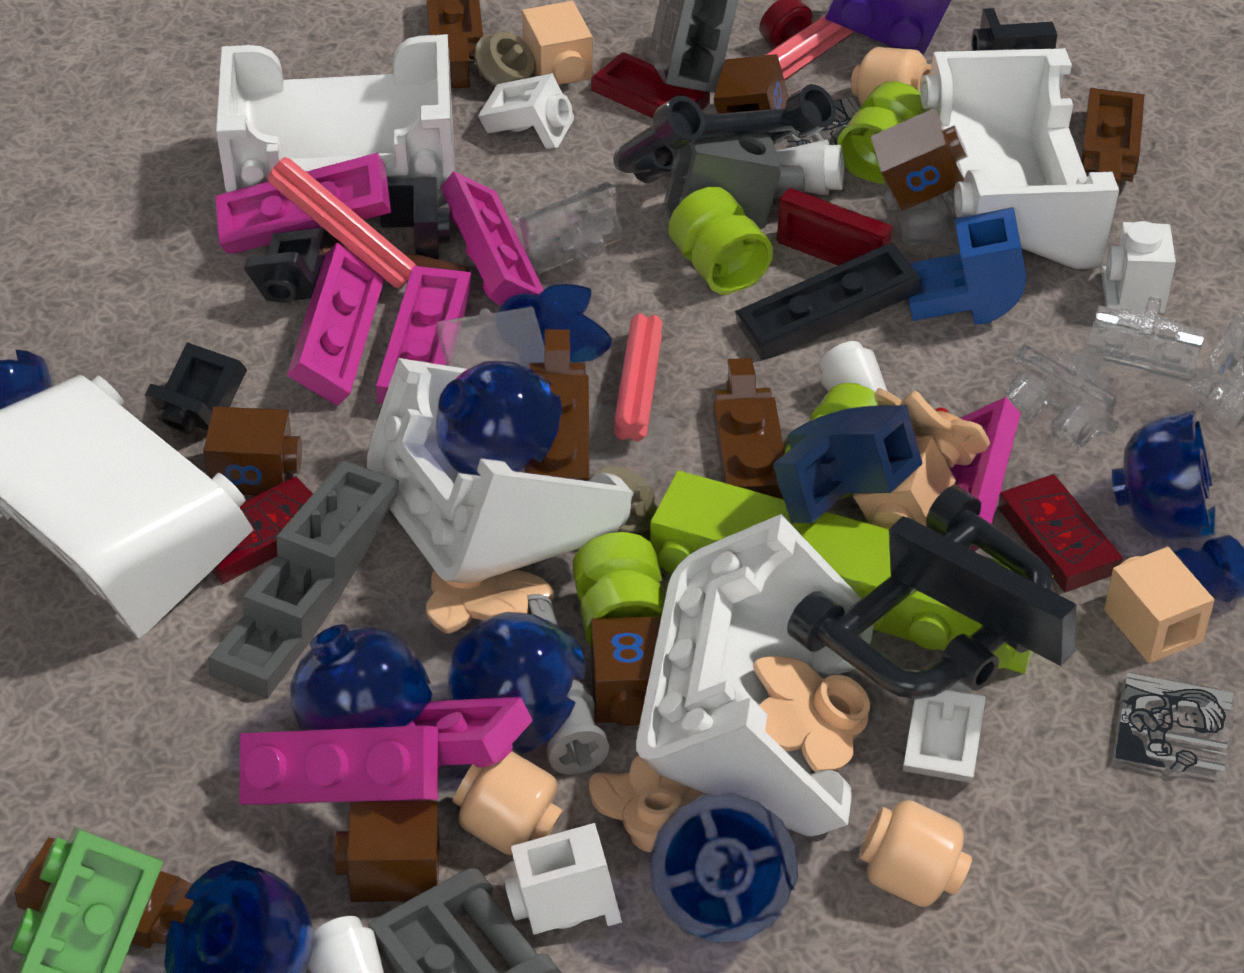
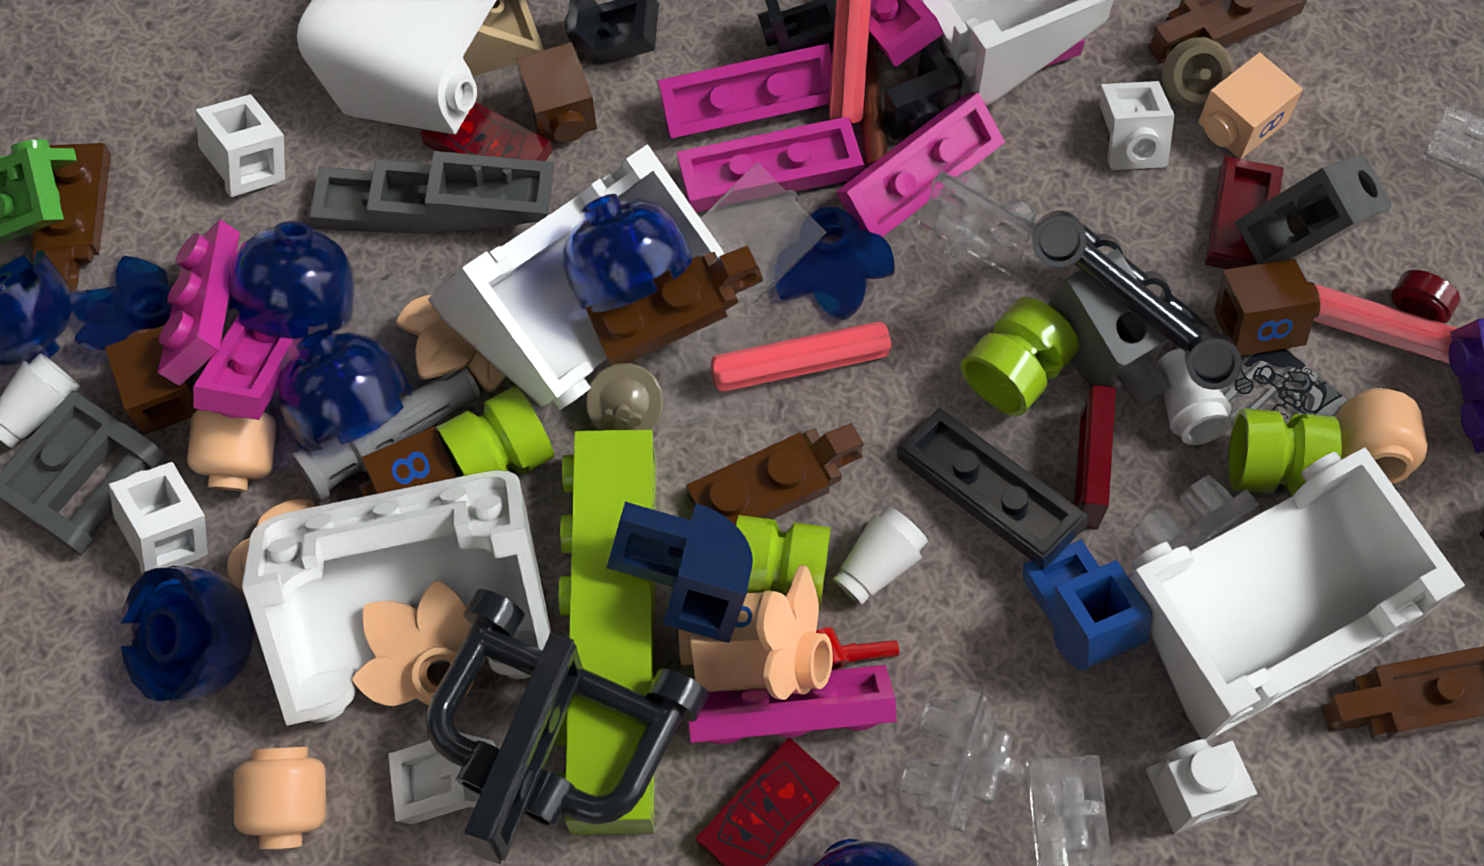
camera: 70 degrees right, 20 degrees up
reddish brown brick [871,108,968,211] -> none
none -> clear blue plate [67,256,172,350]
none -> white brick [196,94,285,197]

